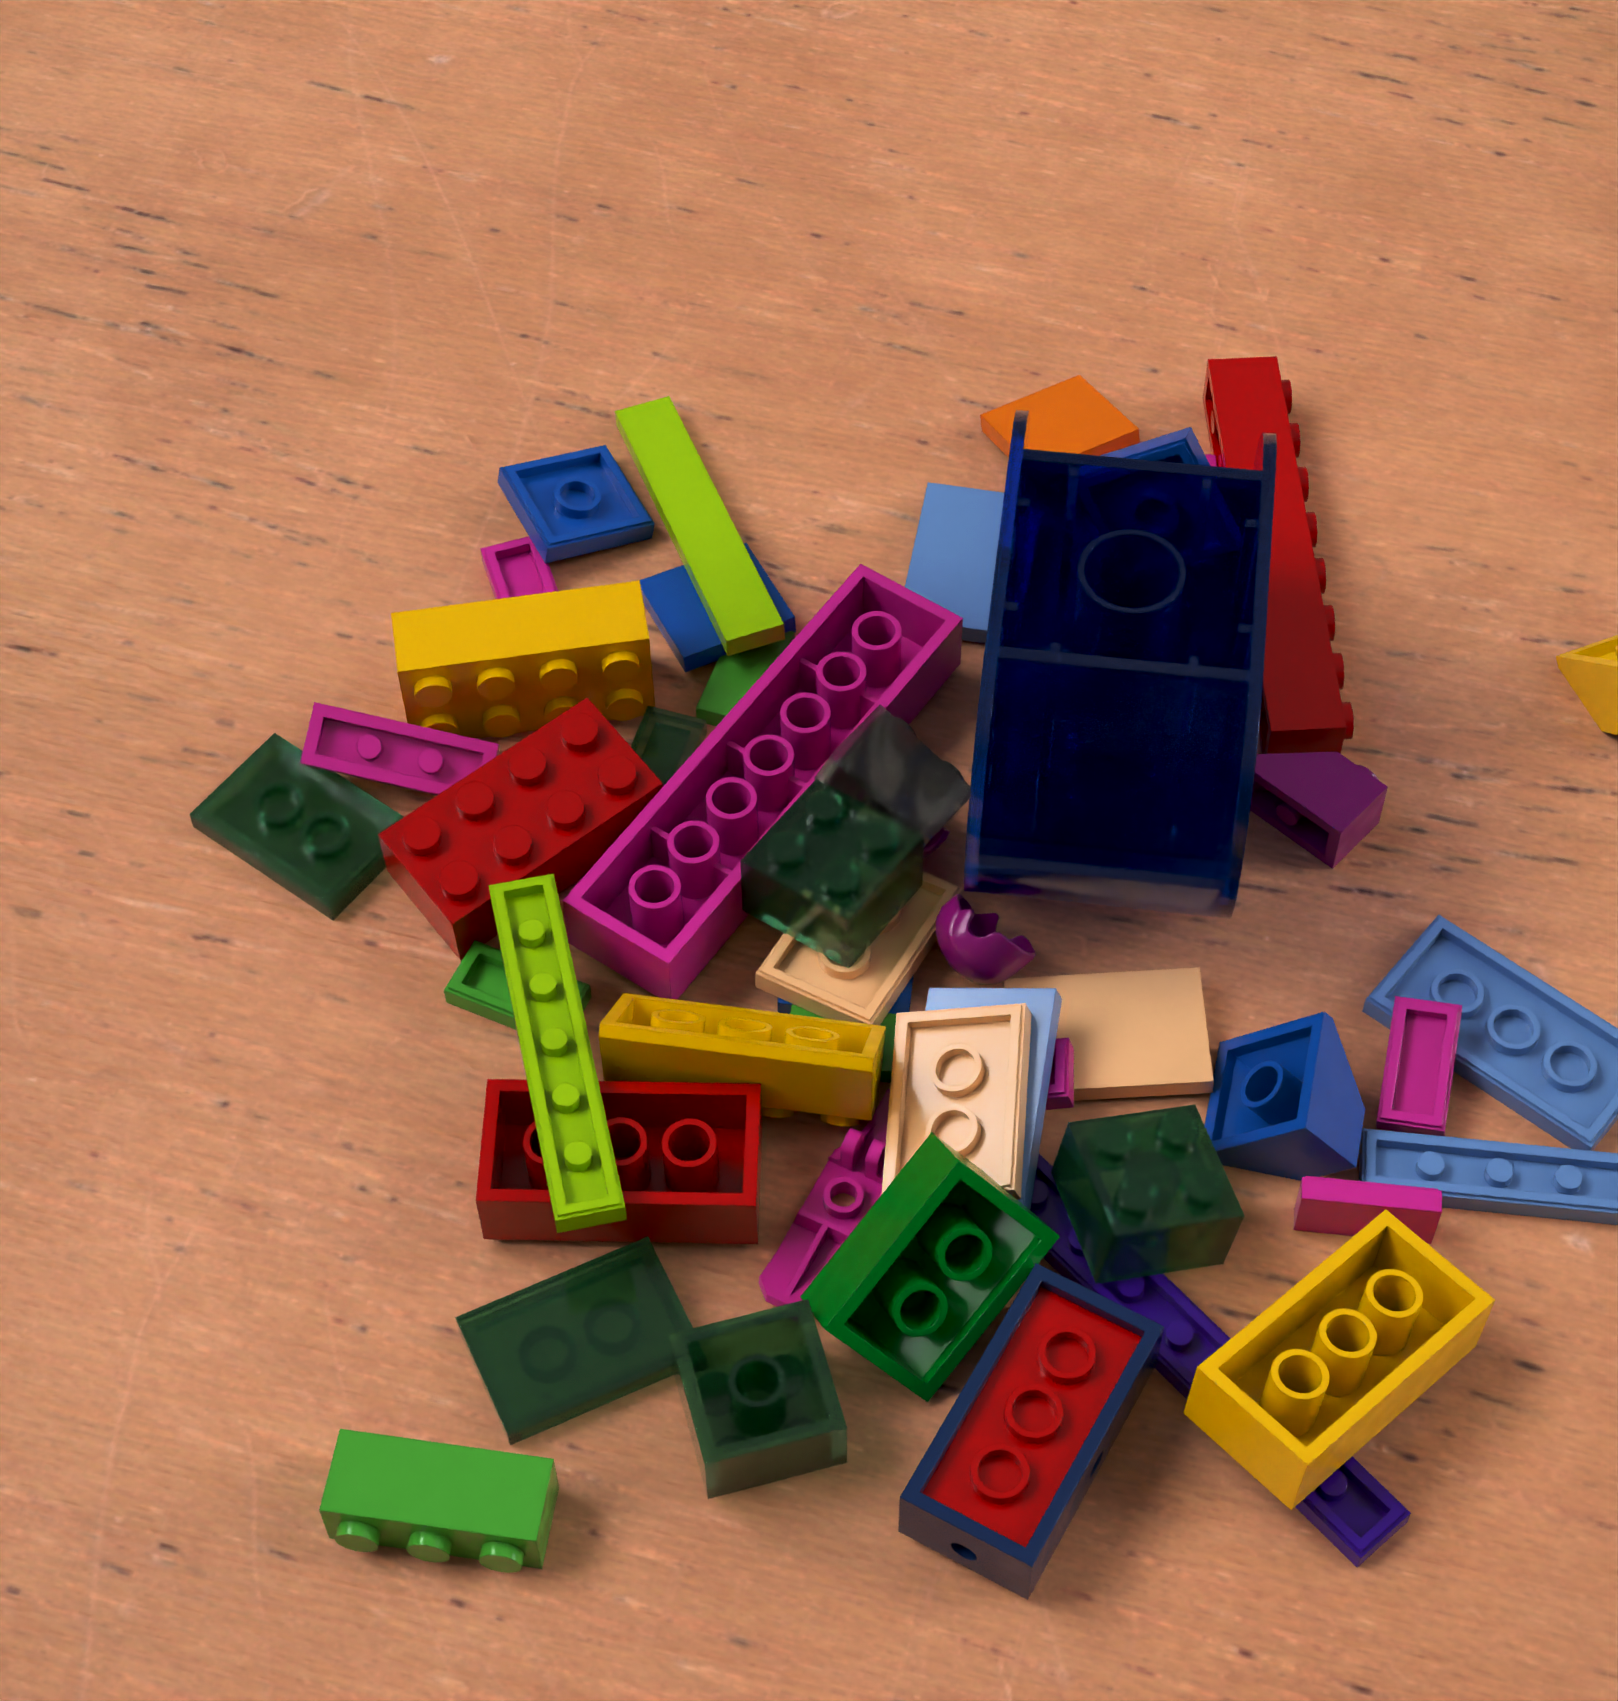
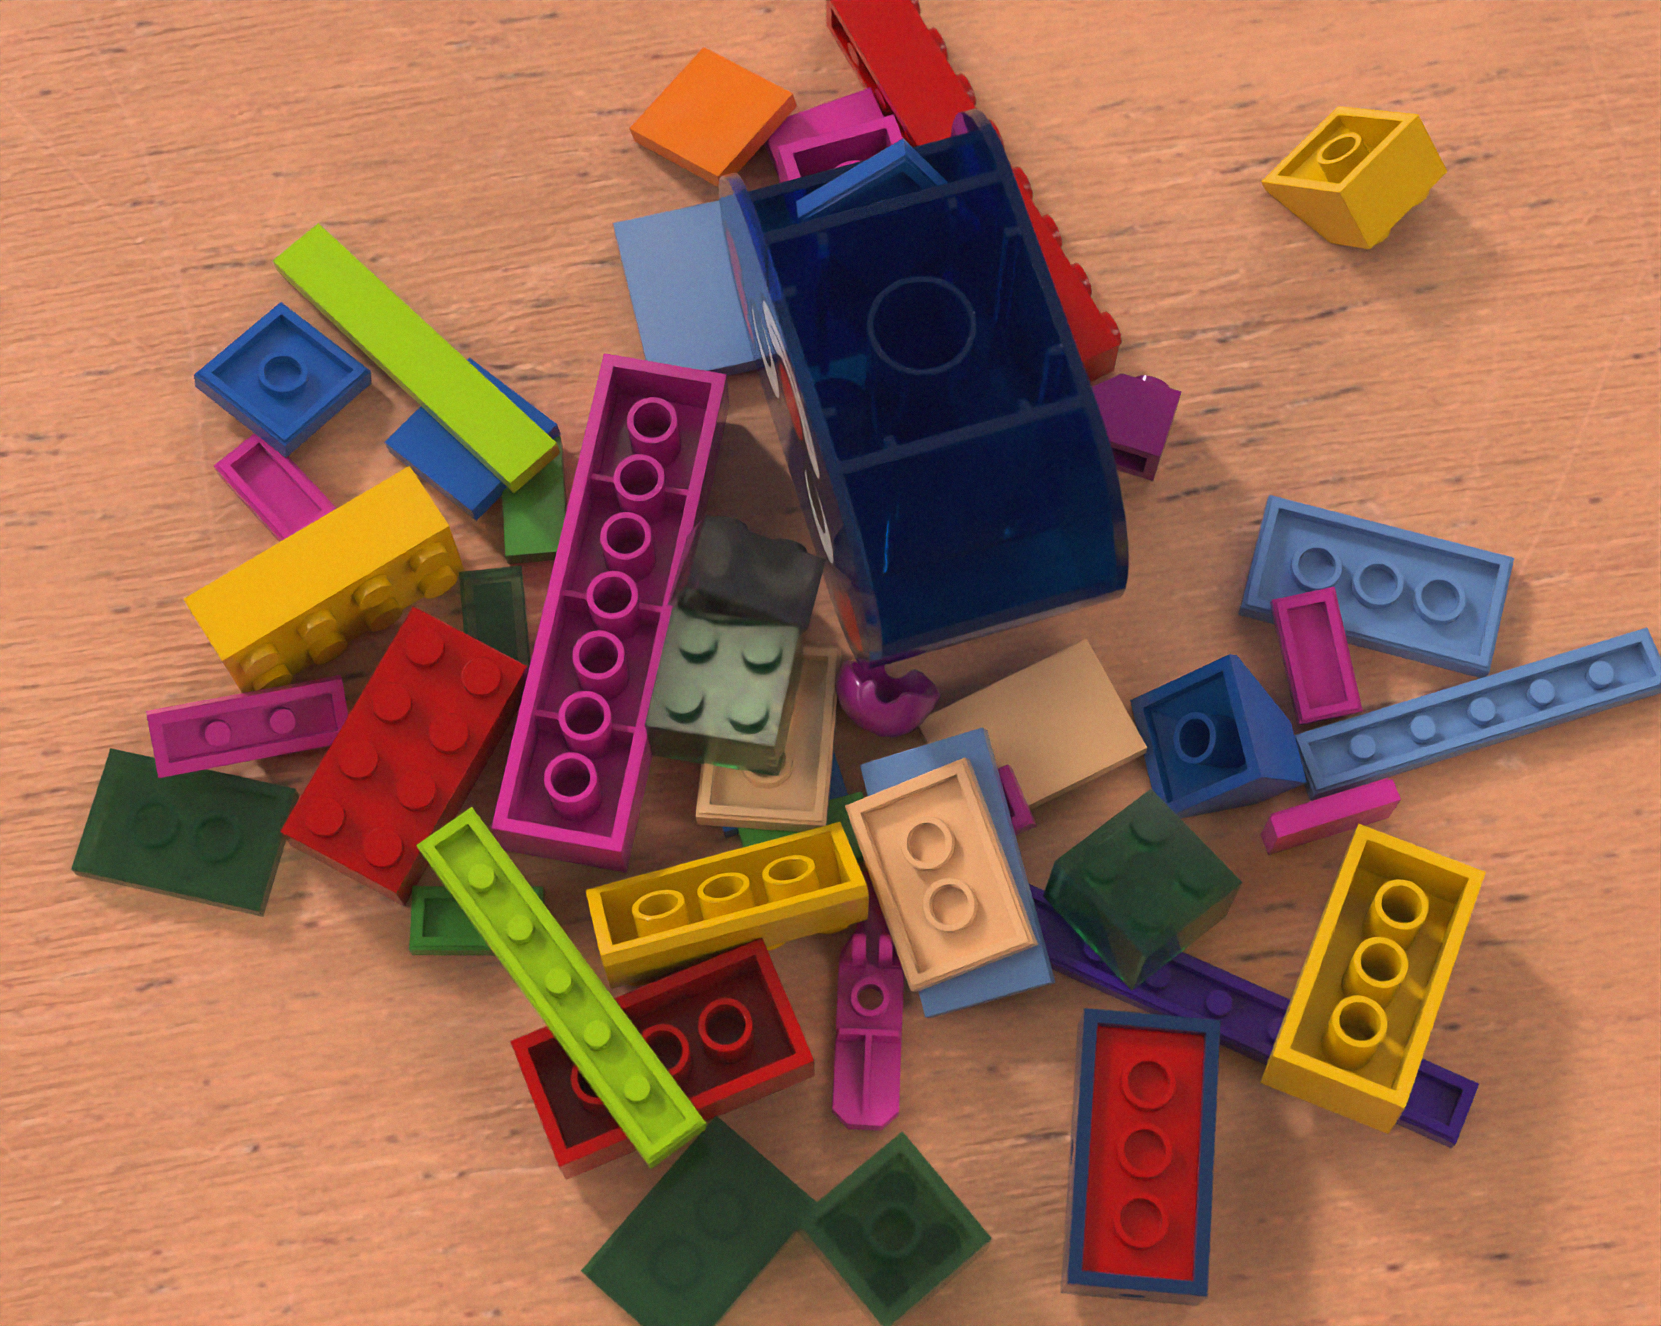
camera: 25 degrees left, 15 degrees up
green slope [800,1132,1060,1402] -> none

